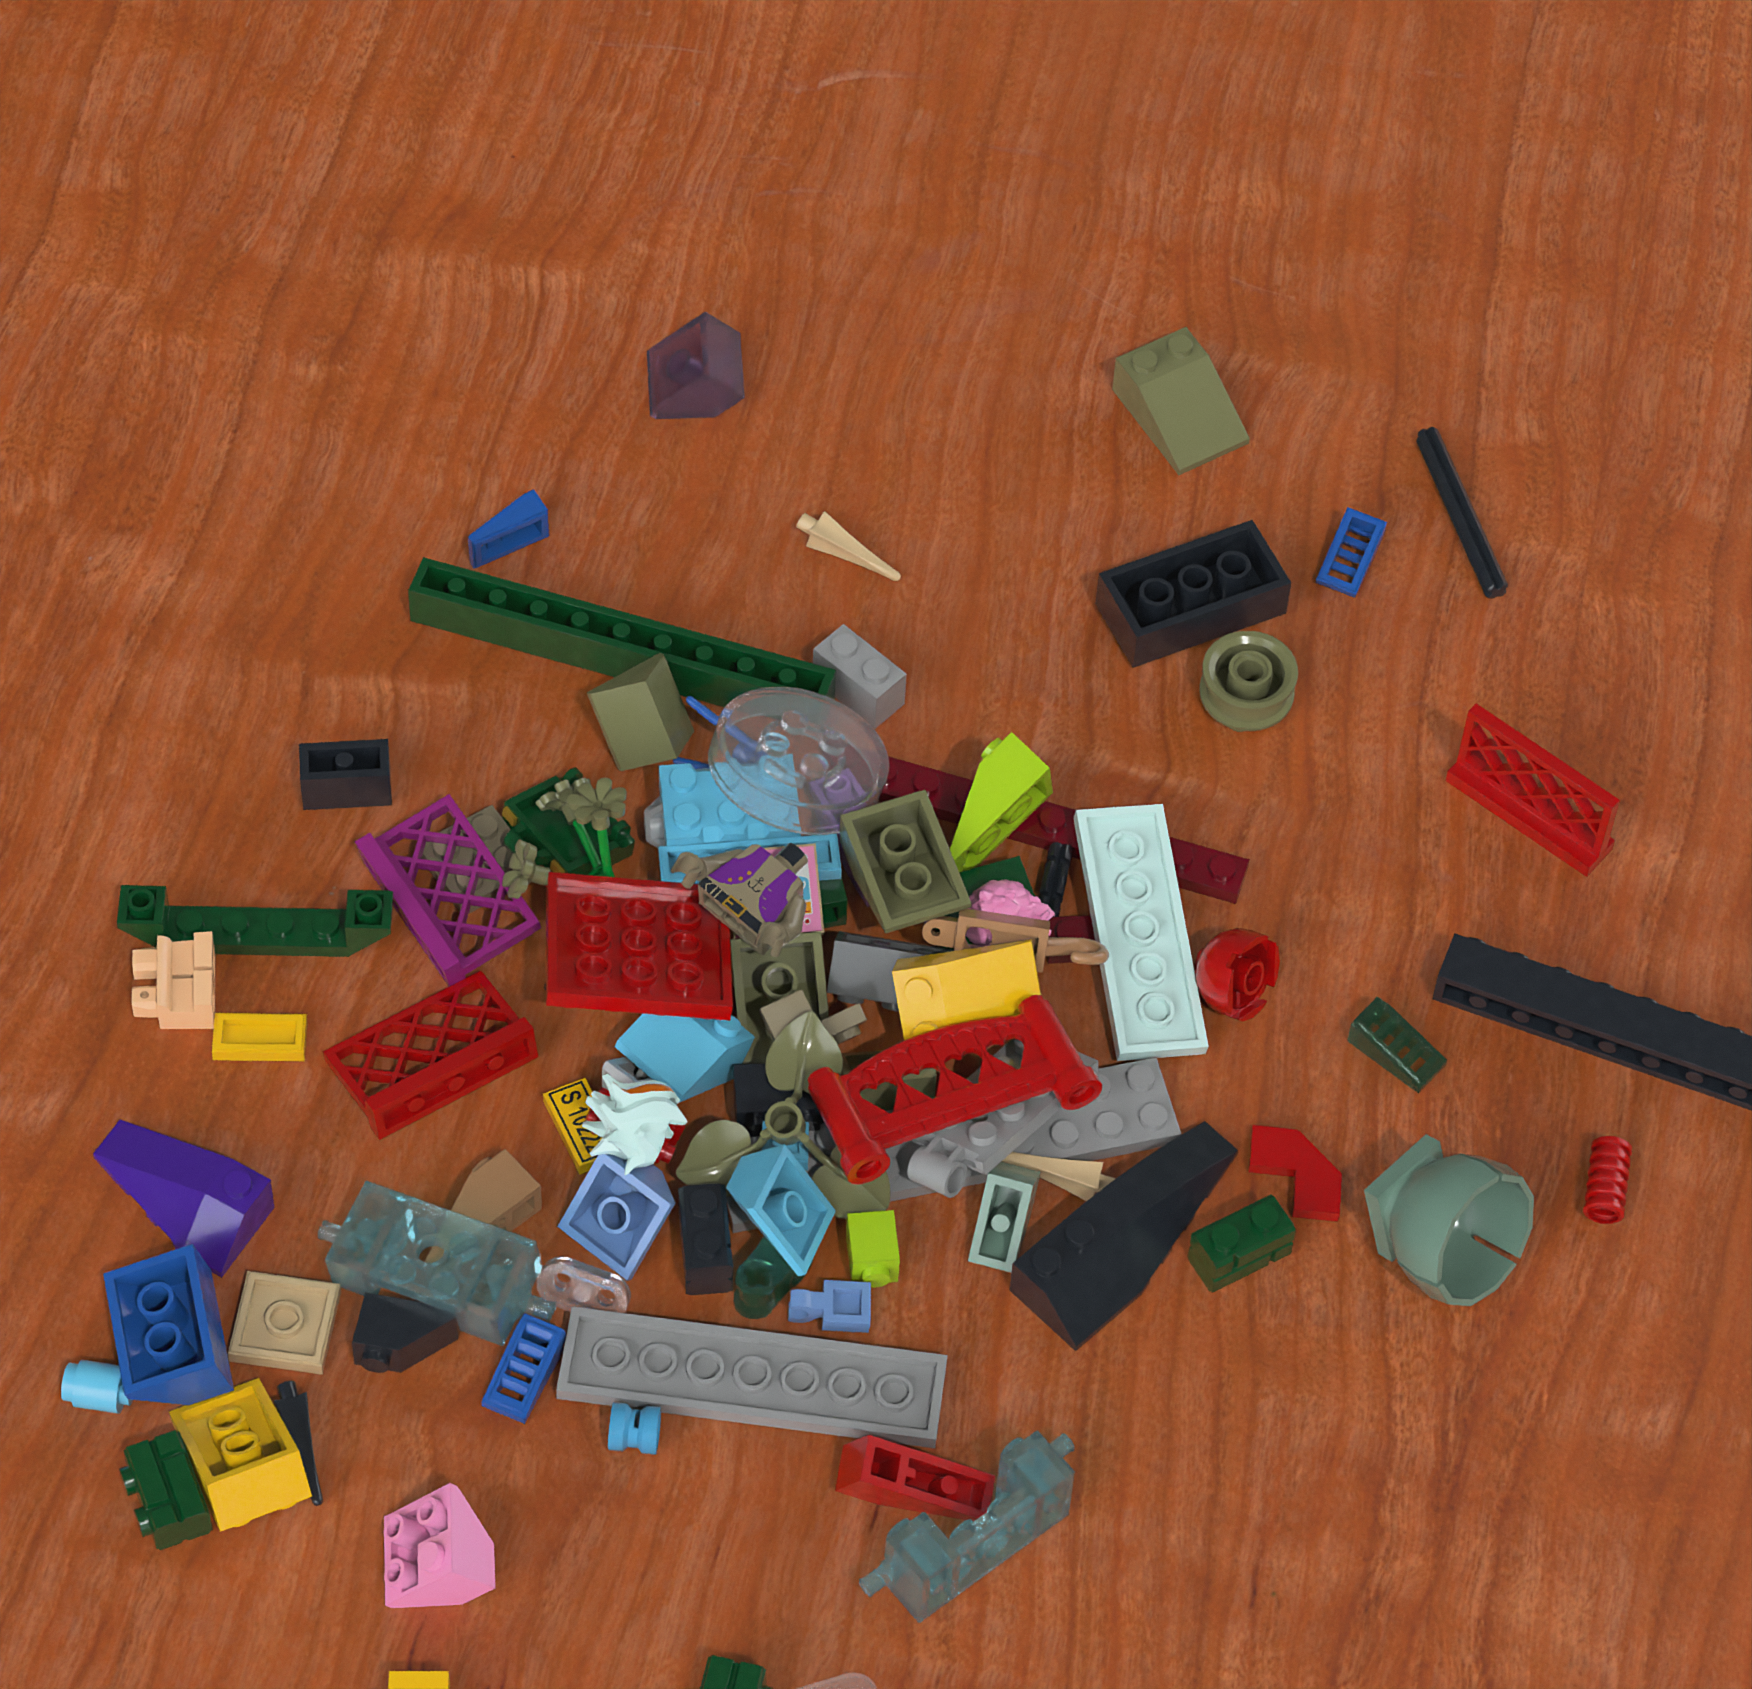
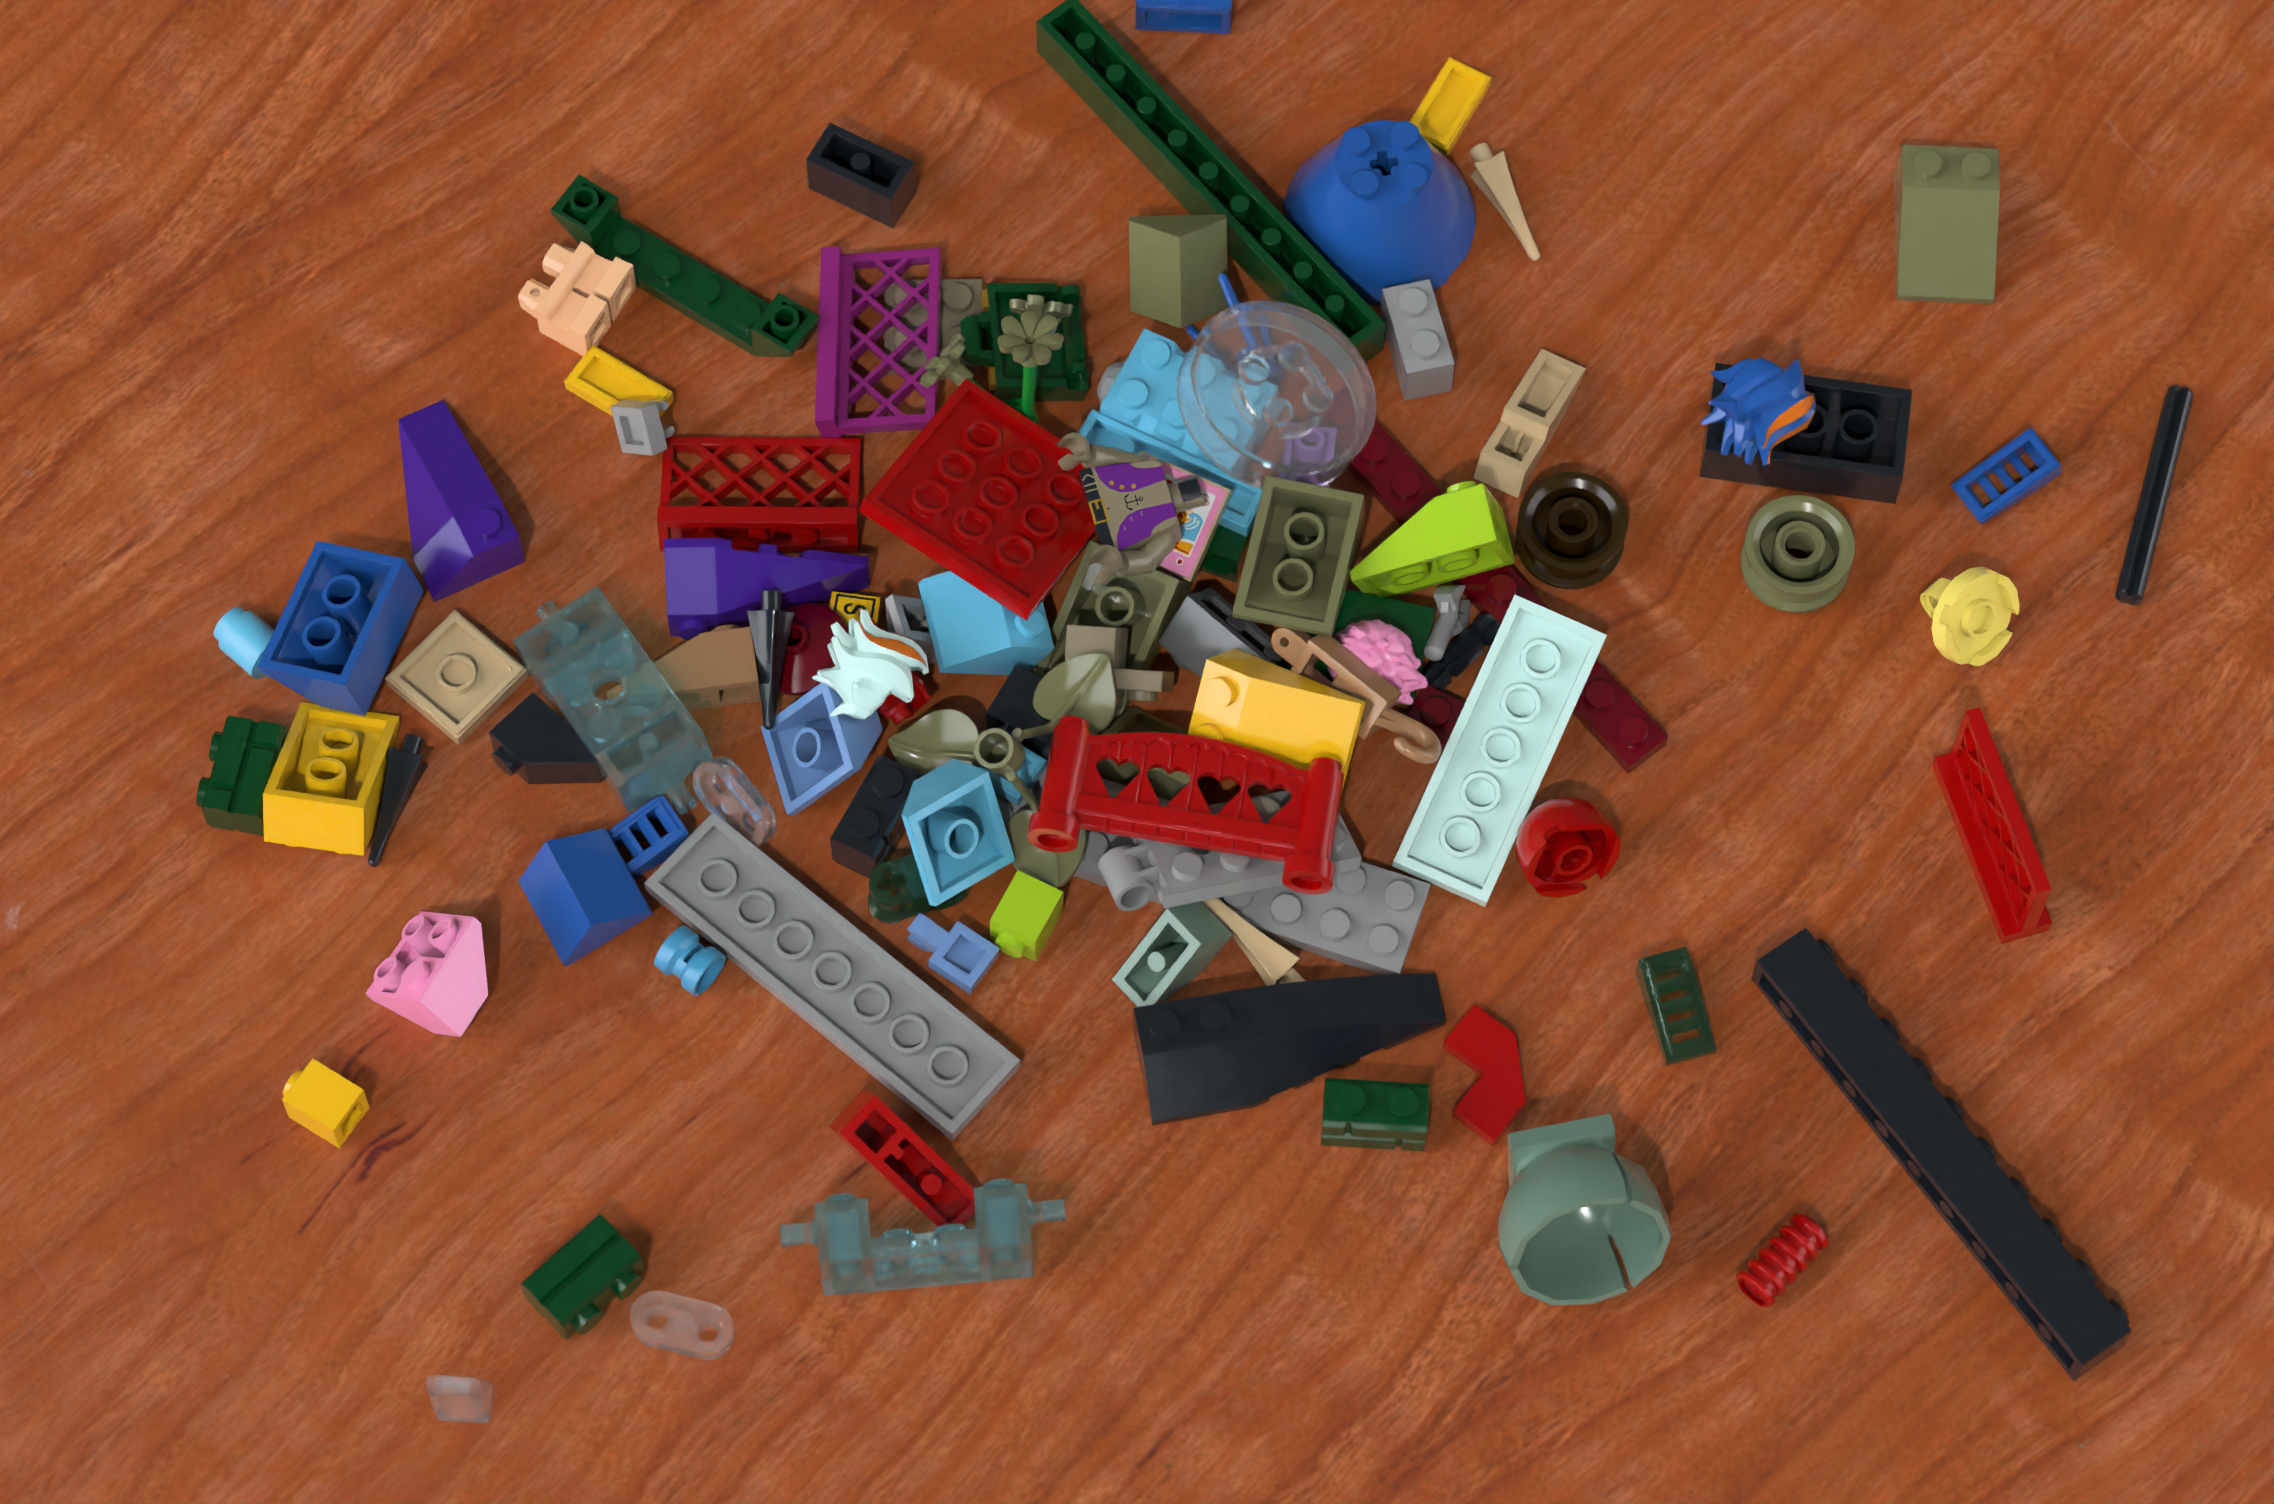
camera: 35 degrees right, 10 degrees up
none -> blue slope [519,828,653,967]
none -> light grey tile [611,400,675,456]
none -> dark purple wedge [664,538,870,640]
none -> black piece [747,590,795,730]
none -> dark red dish [754,603,849,696]
none -> blue cone [1283,120,1476,306]
none -> yellow tile [1410,57,1492,157]
none -> light grey bar [1424,585,1470,661]
none -> tan slope [1474,349,1586,498]
none -> dark brown wheel [1515,472,1628,590]
none -> blue hair [1701,358,1816,466]
none -> light yellow tile [1920,566,2020,666]

